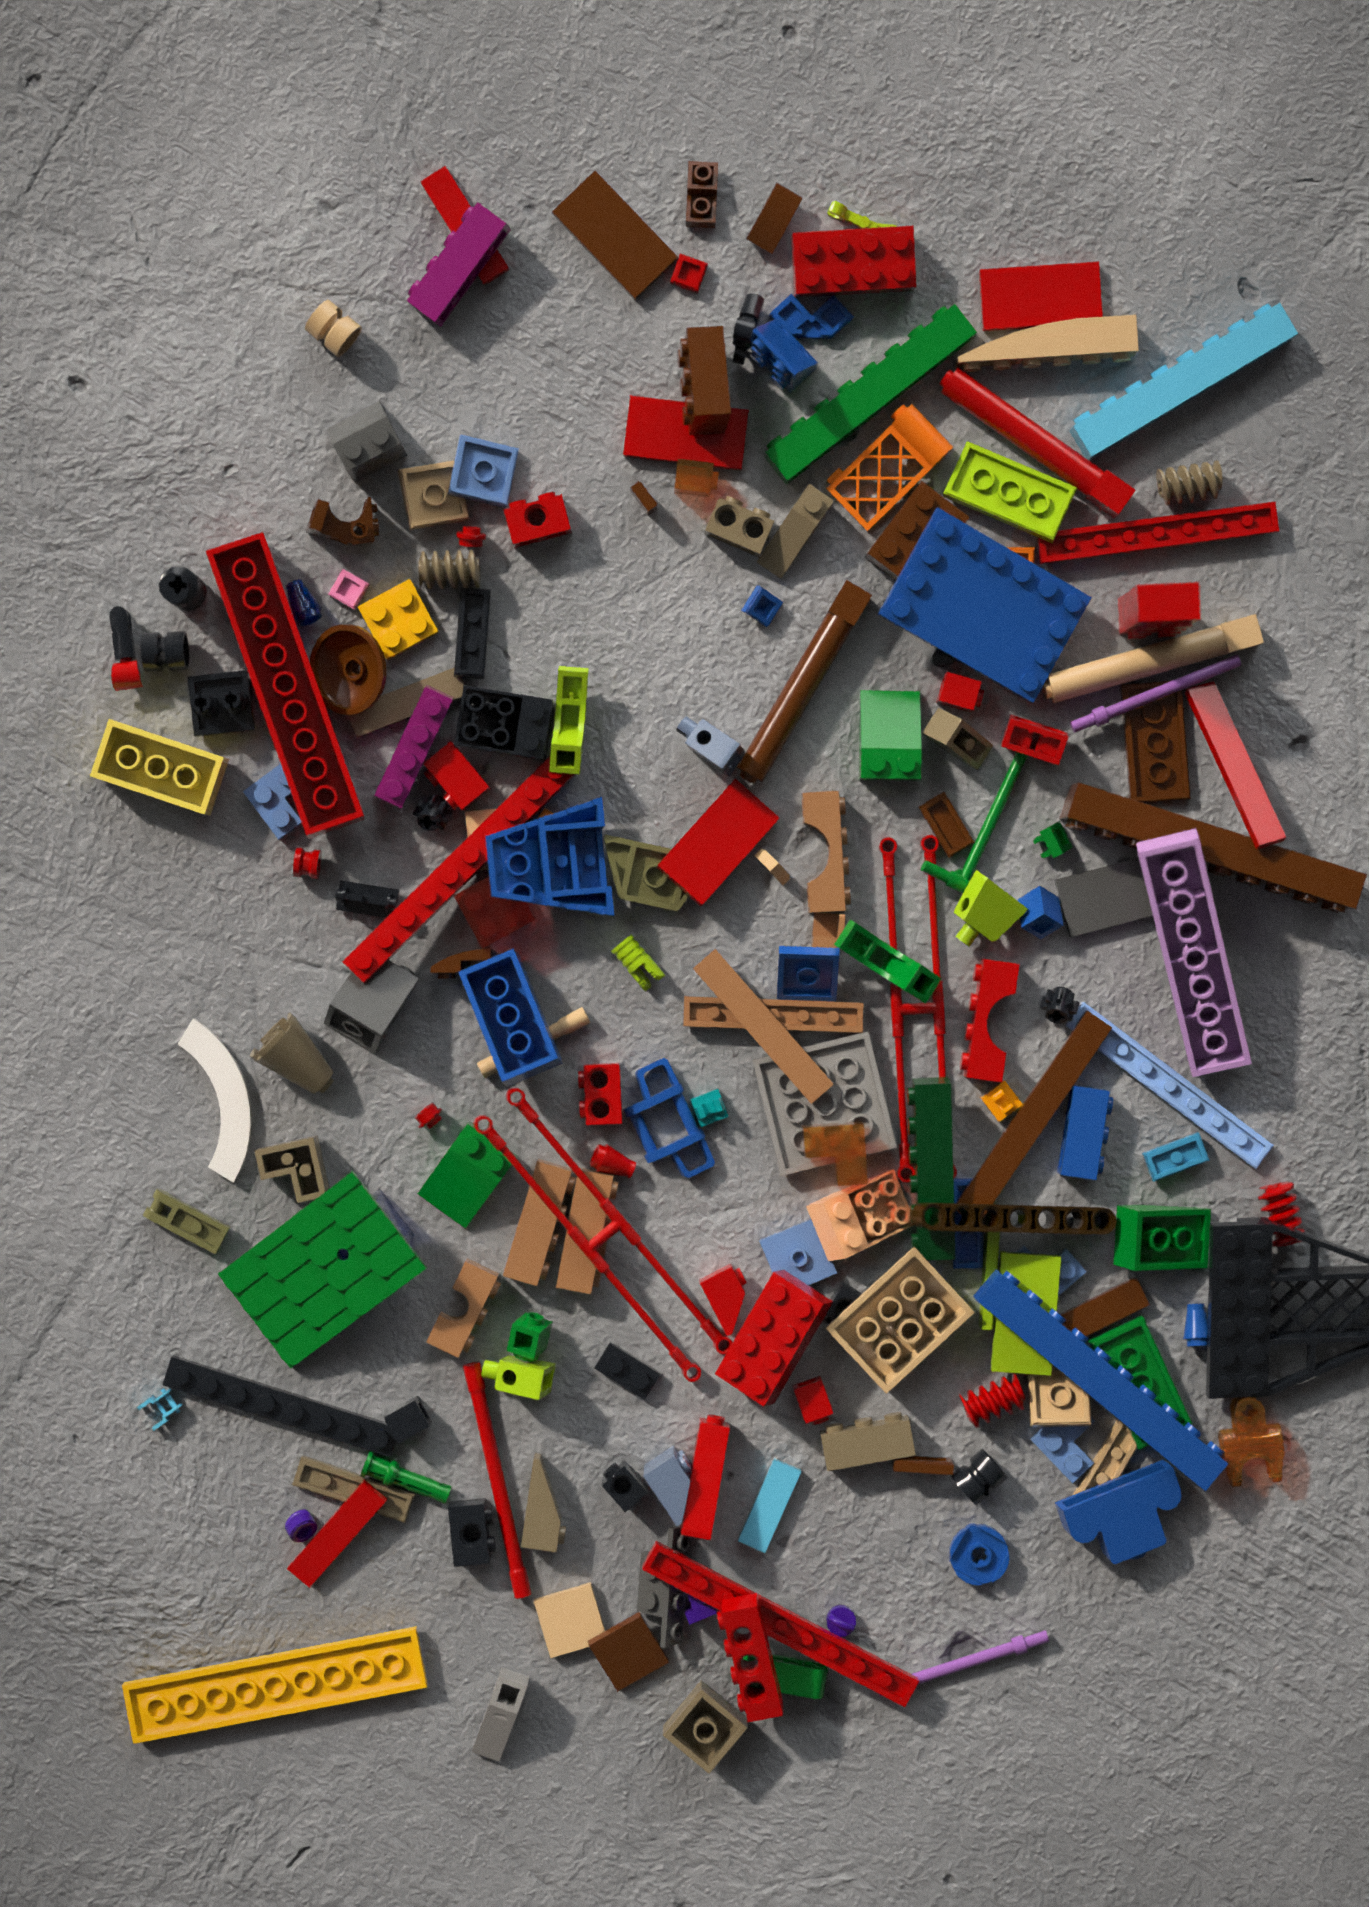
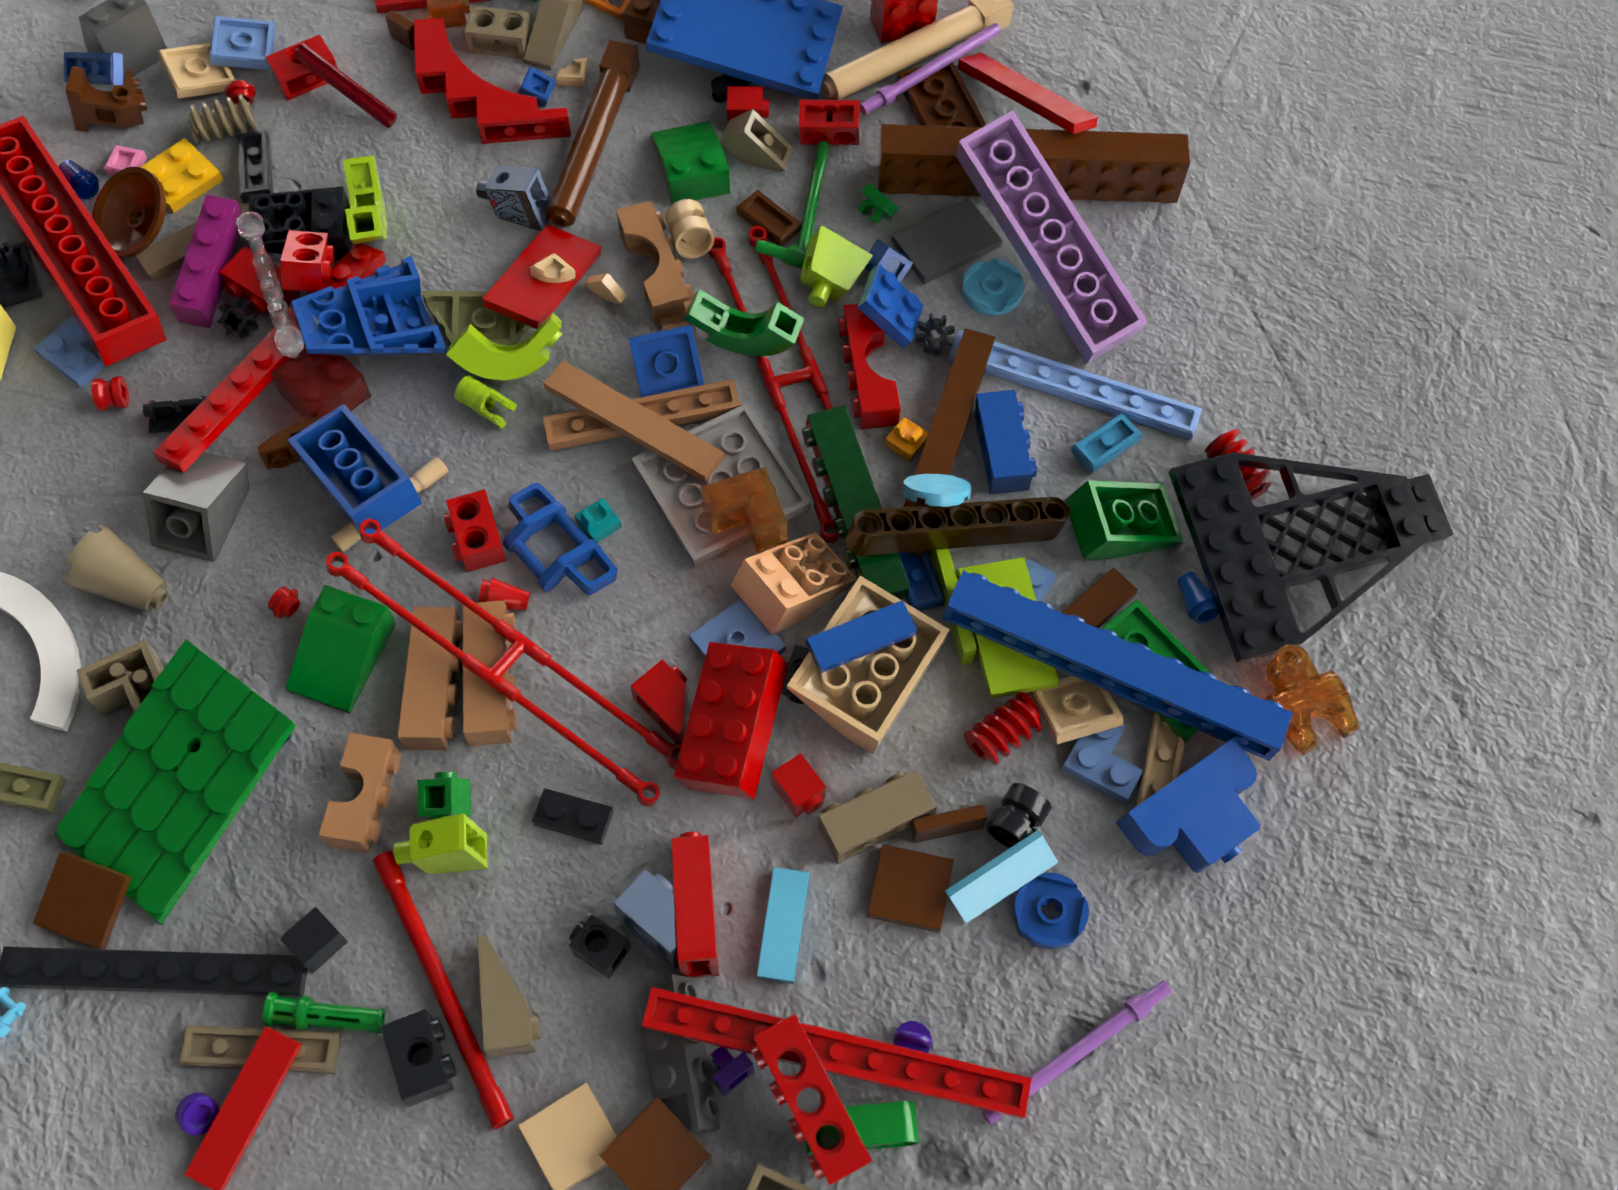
camera: 20 degrees left, 25 degrees down
none -> reddish brown tile [33,852,132,949]
none -> blue tile [64,52,123,85]
none -> clear bar [236,212,304,358]
none -> red brick [280,230,334,292]
none -> dark red axle [294,43,397,128]
none -> red arch [414,18,571,144]
none -> lime arch [446,313,562,380]
none -> tan tile [530,253,575,283]
none -> tan tile [556,58,588,87]
none -> tan wheel [665,199,714,259]
none -> blue tile [806,600,918,674]
none -> blue plate [858,264,923,349]
none -> reddish brown tile [867,844,954,933]
none -> medium azure tile [903,474,971,507]
none -> medium azure tile [945,830,1059,923]
none -> medium azure tile [962,259,1024,315]

